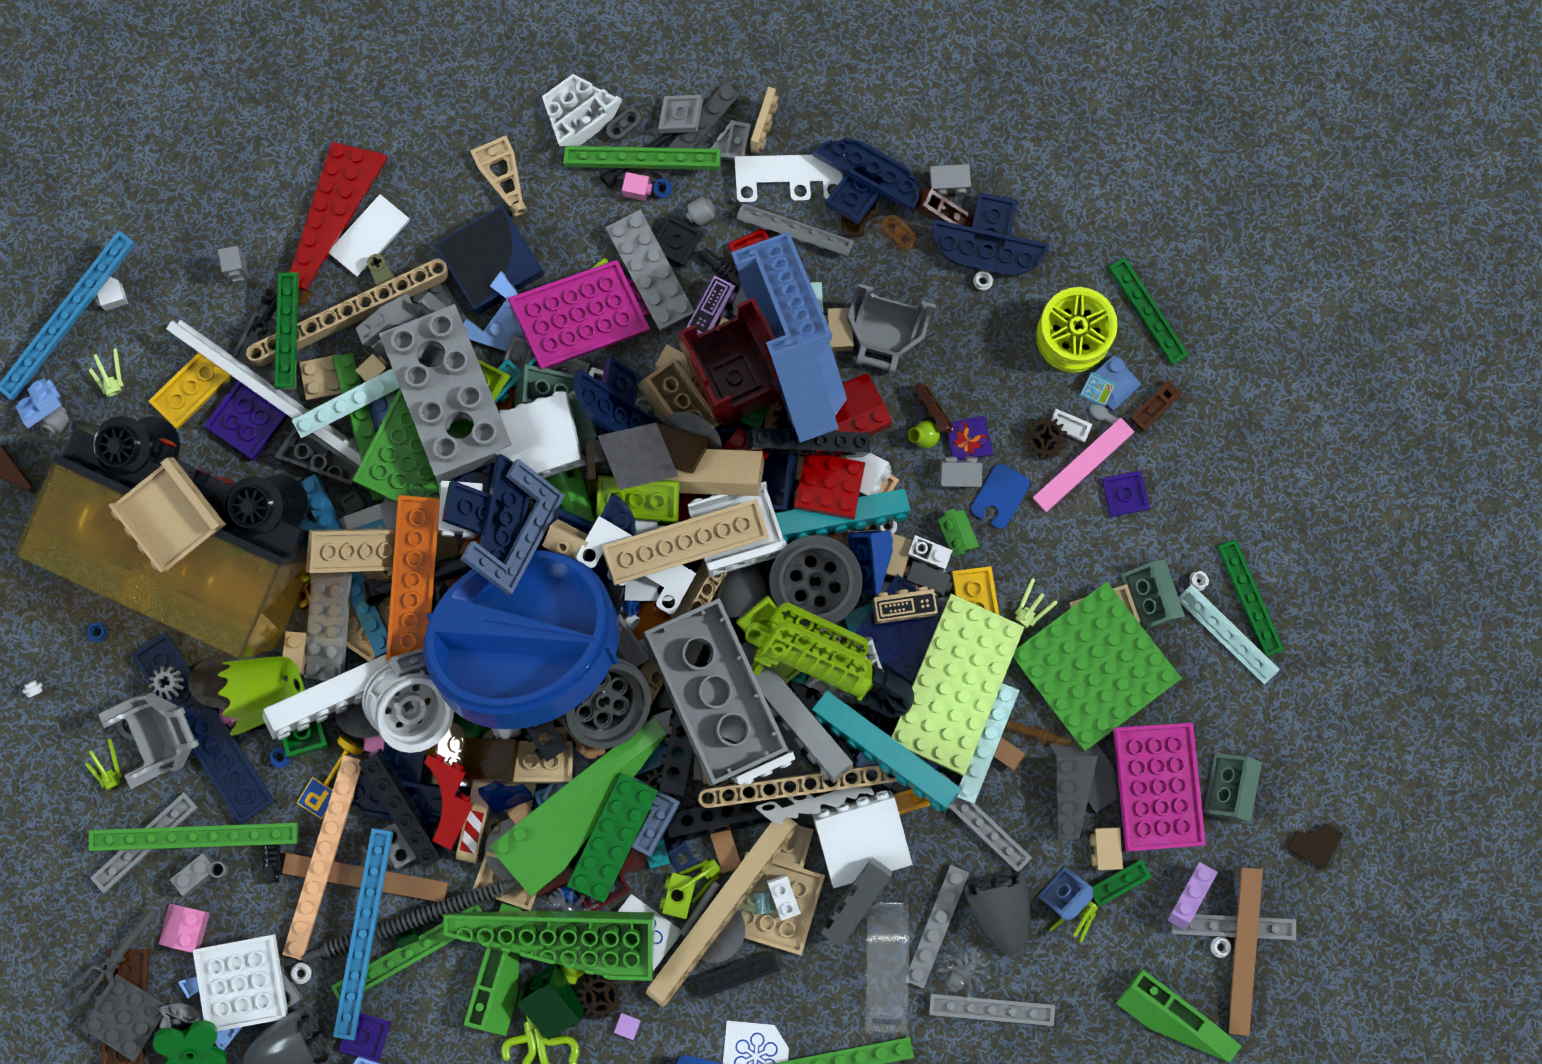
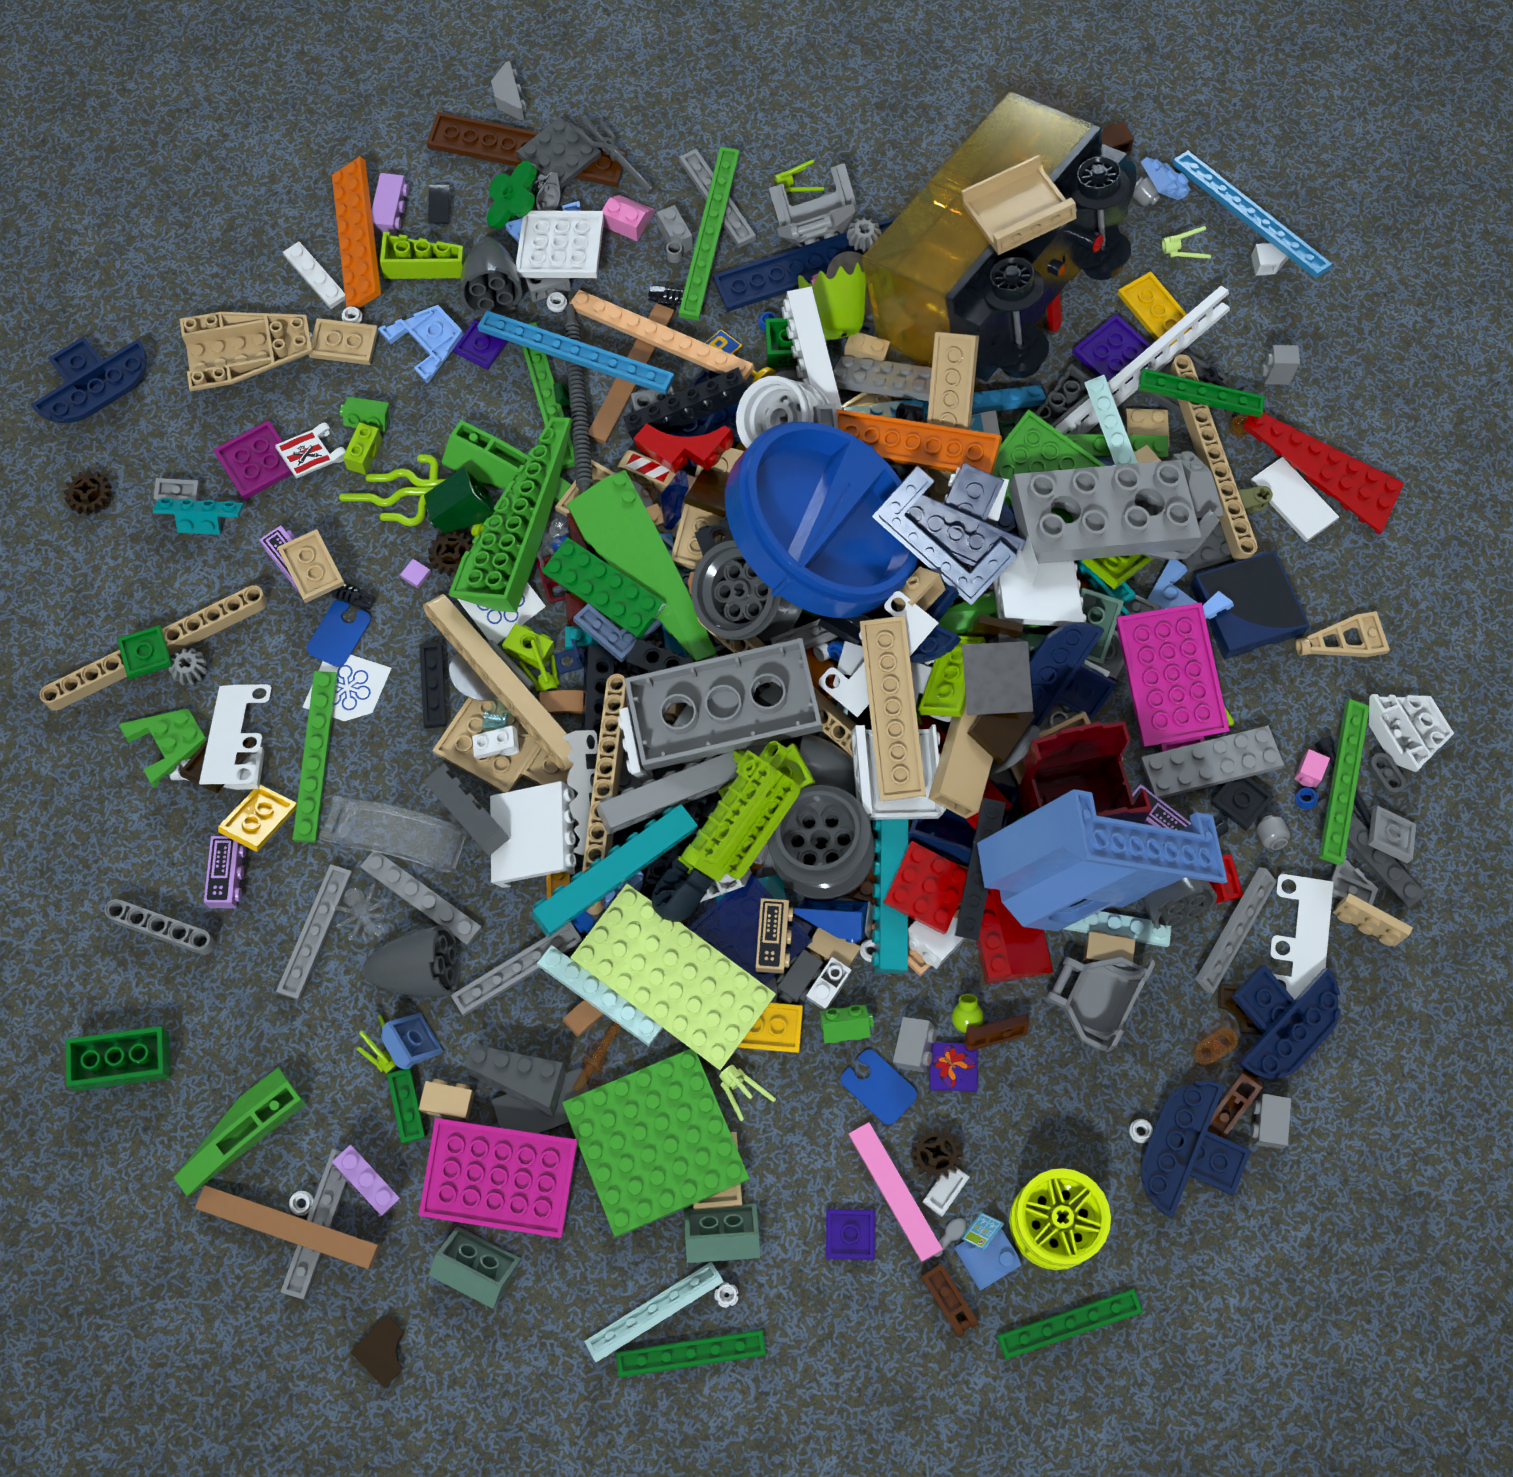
camera: 105 degrees right, 10 degrees down
white plate [22,680,43,698] -> none

